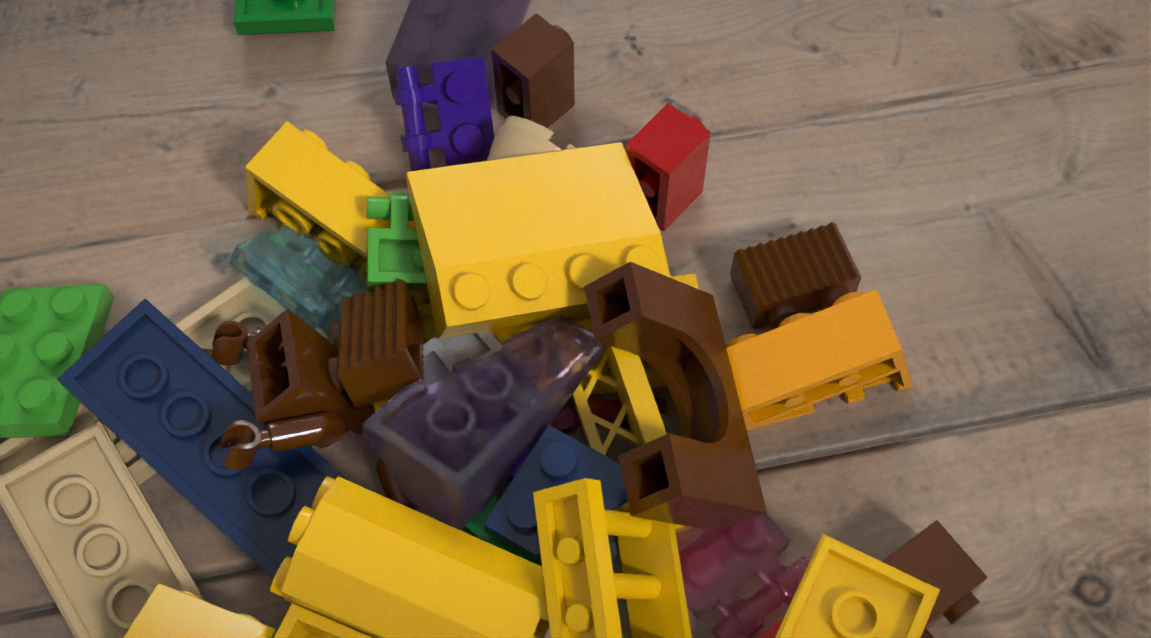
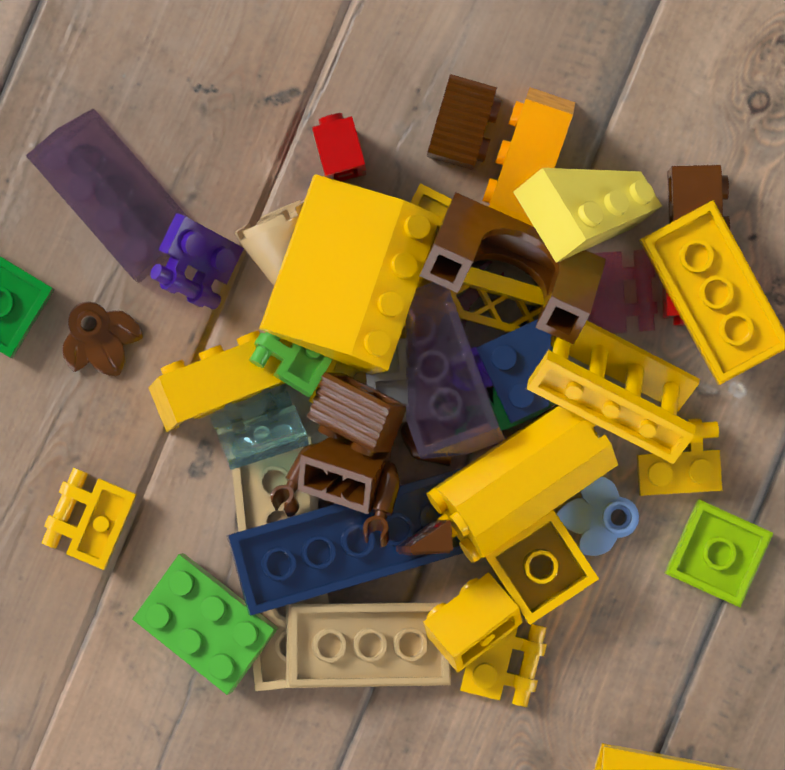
camera: 55 degrees left, 25 degrees up
reddish brown brick [491,13,575,128] -> none
none -> yellow plate [41,467,138,570]
none -> reddish brown plate [63,301,143,376]
none -> reddish brown slope [396,520,453,555]
none -> light yellow wedge [513,168,662,263]

